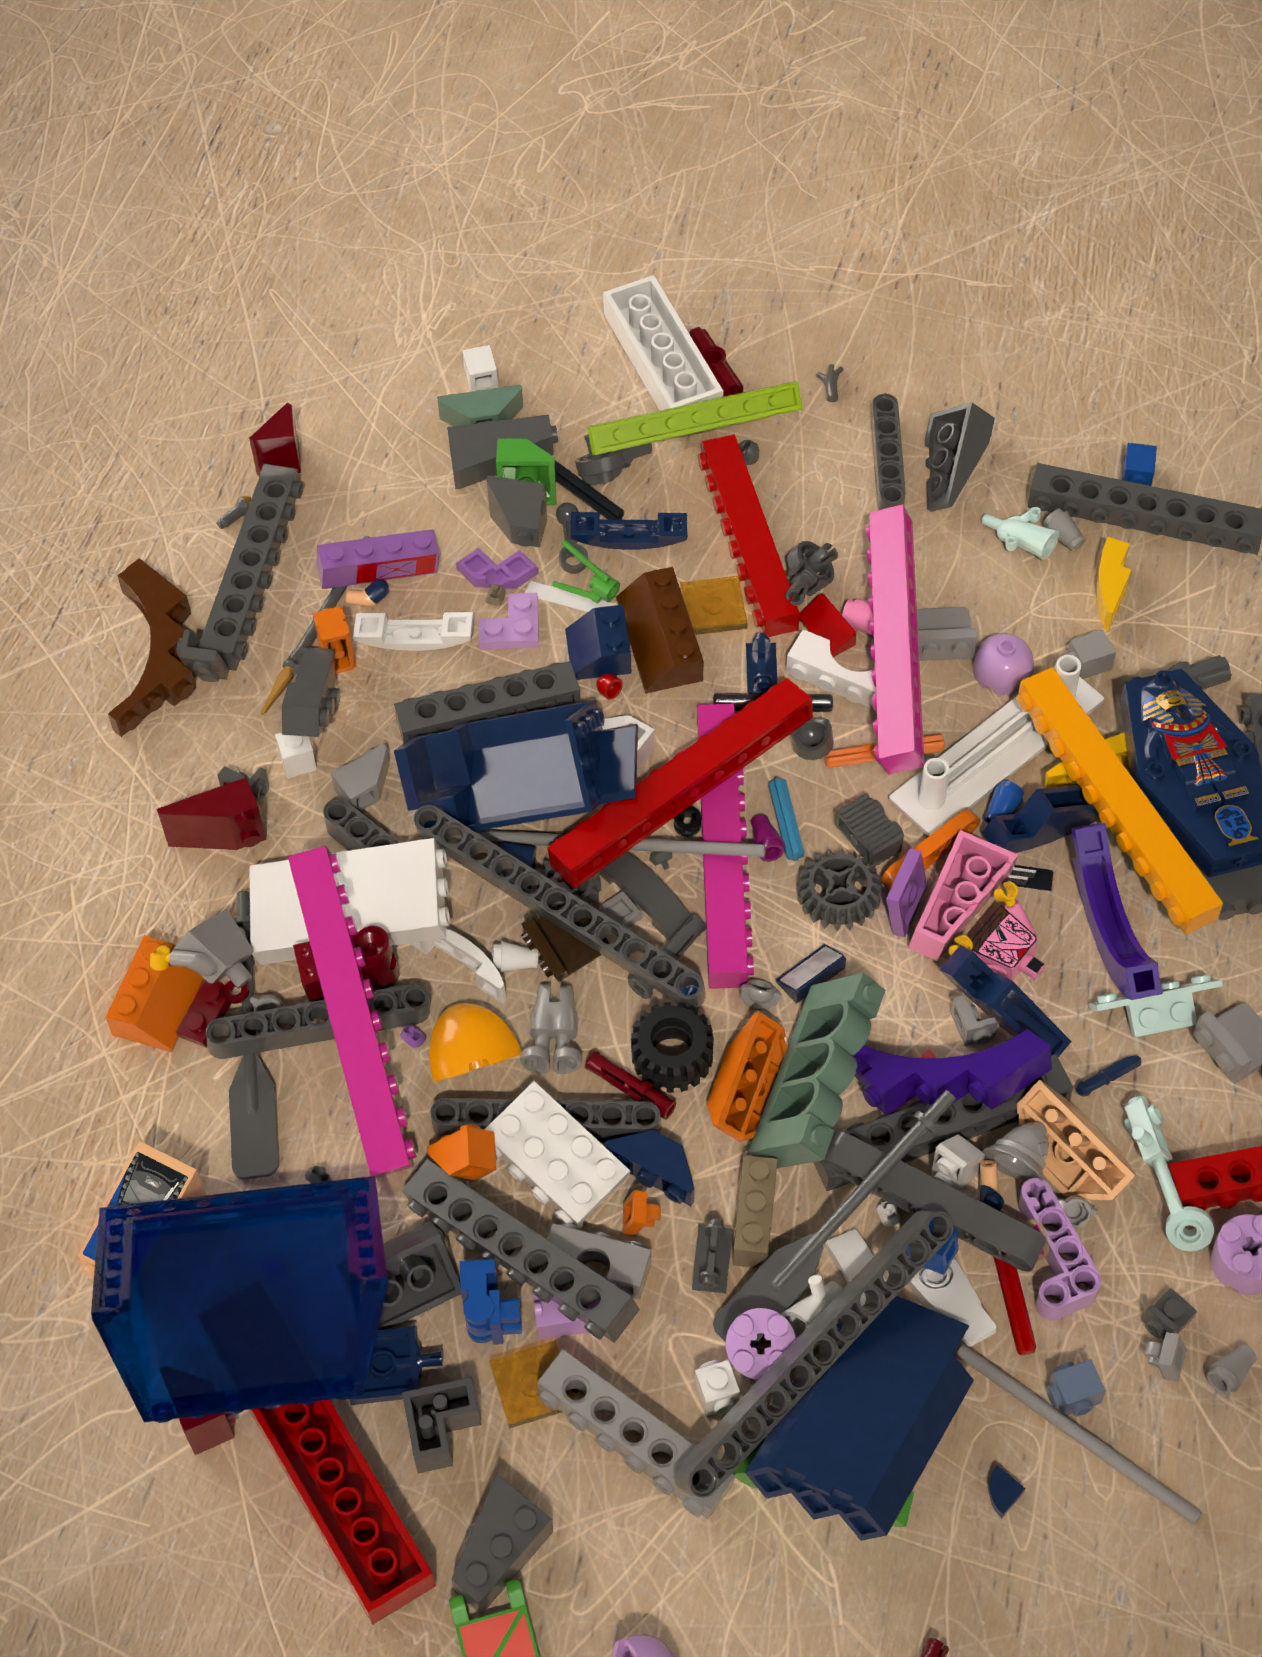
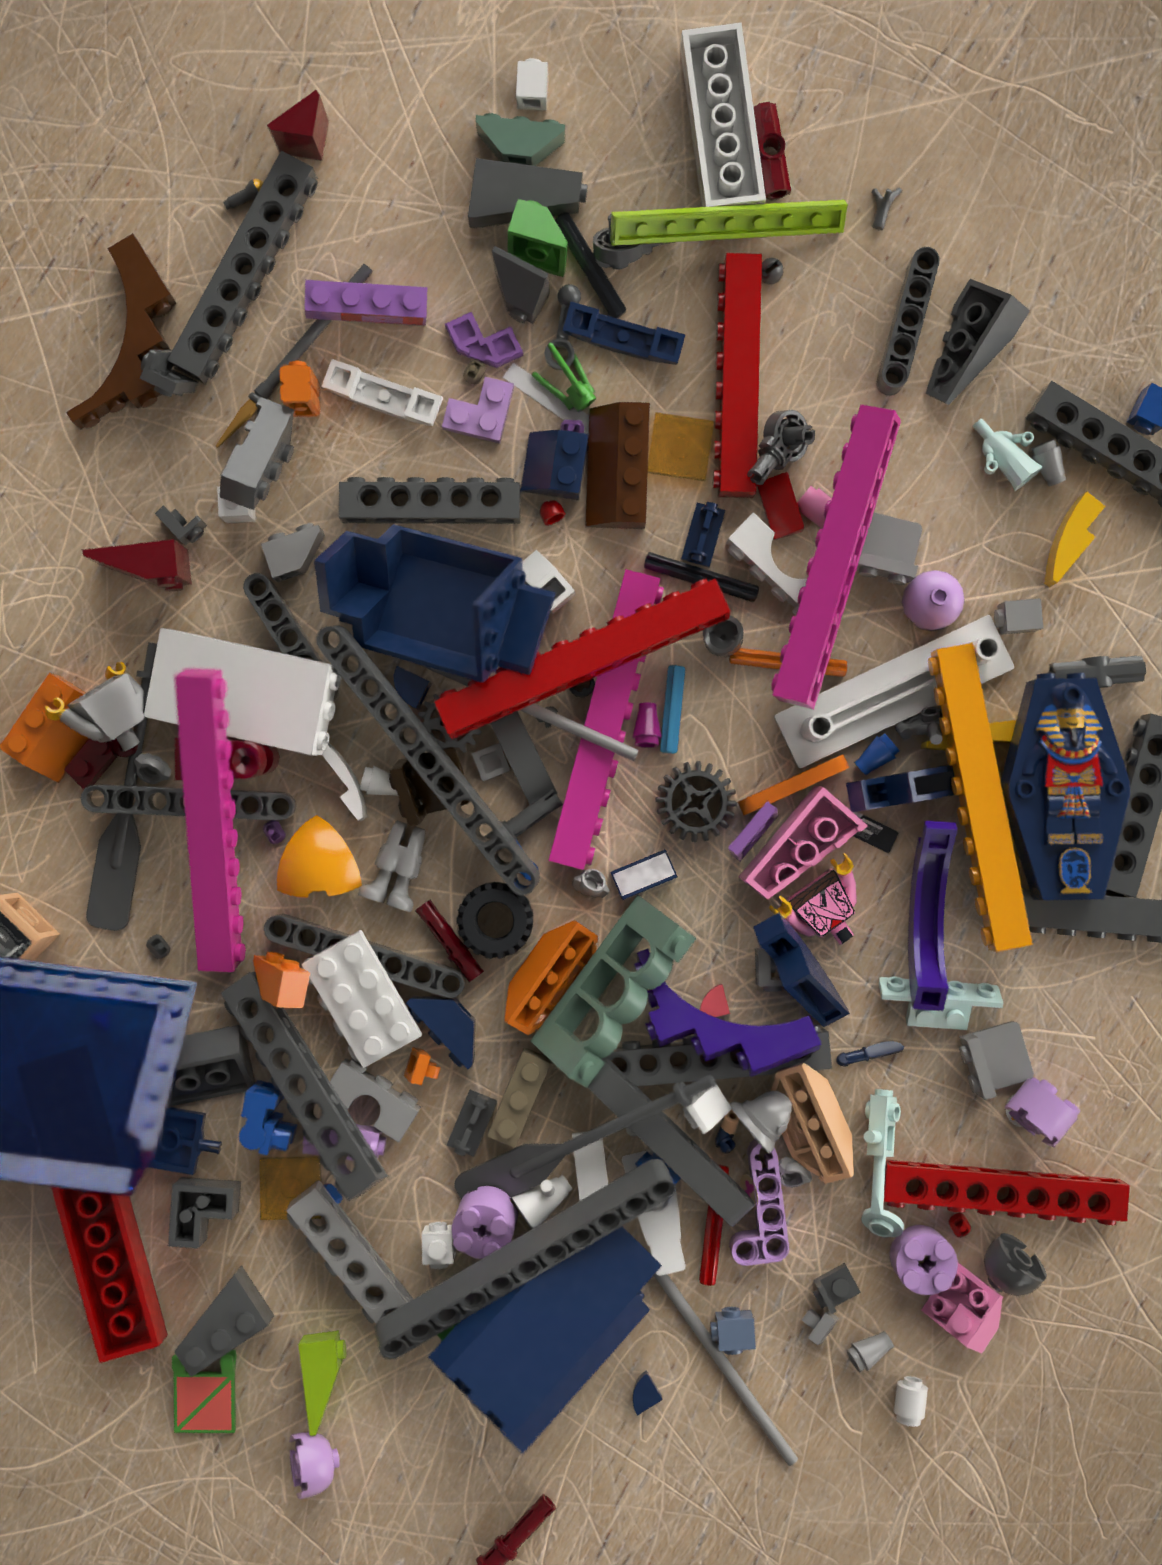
camera: 15 degrees right, 30 degrees up
arm [346,579,389,607] -> none
dark grey brick [835,793,904,867] -> none
none -> lime slope [298,1330,347,1436]
none -> dark grey piece [895,707,943,745]

